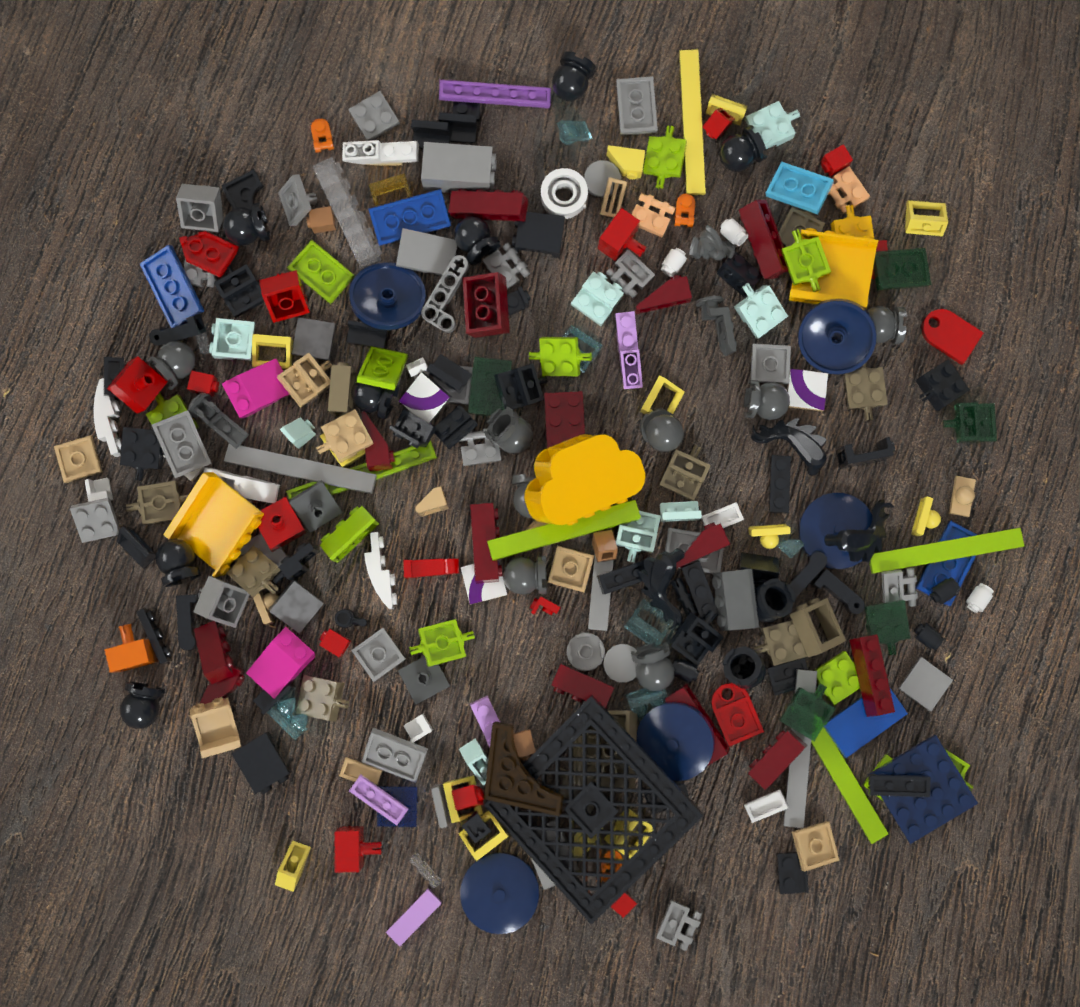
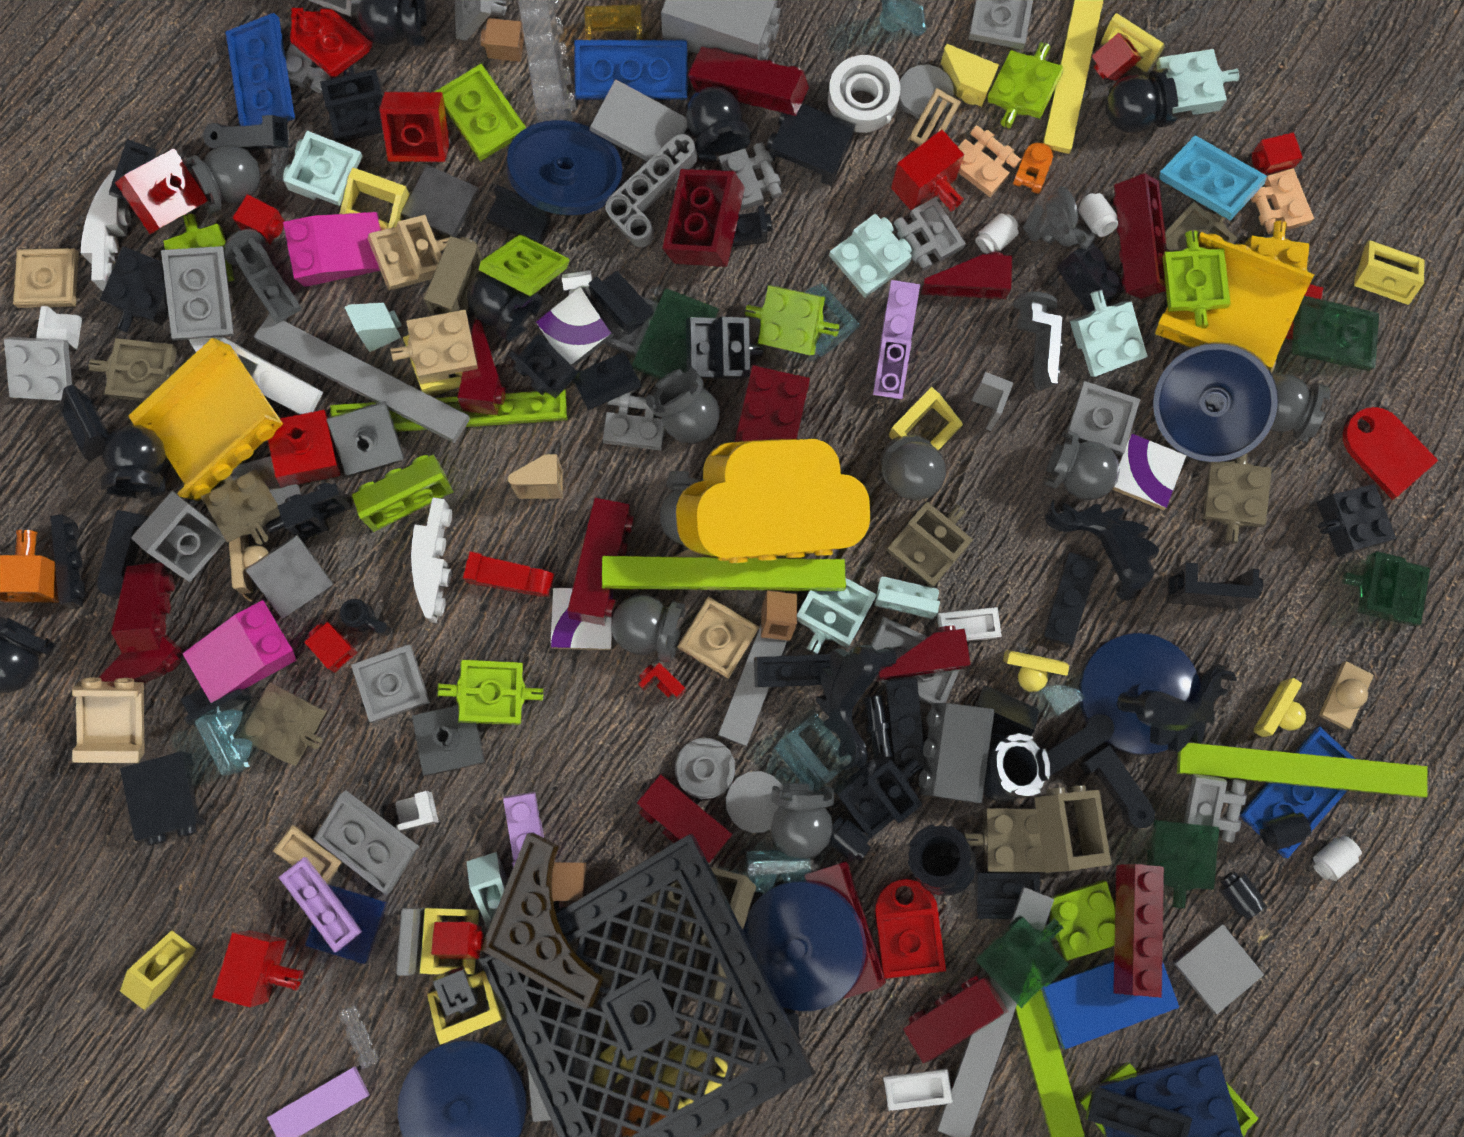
camera: 15 degrees right, 5 degrees down
none -> light grey panel [971,372,1013,431]

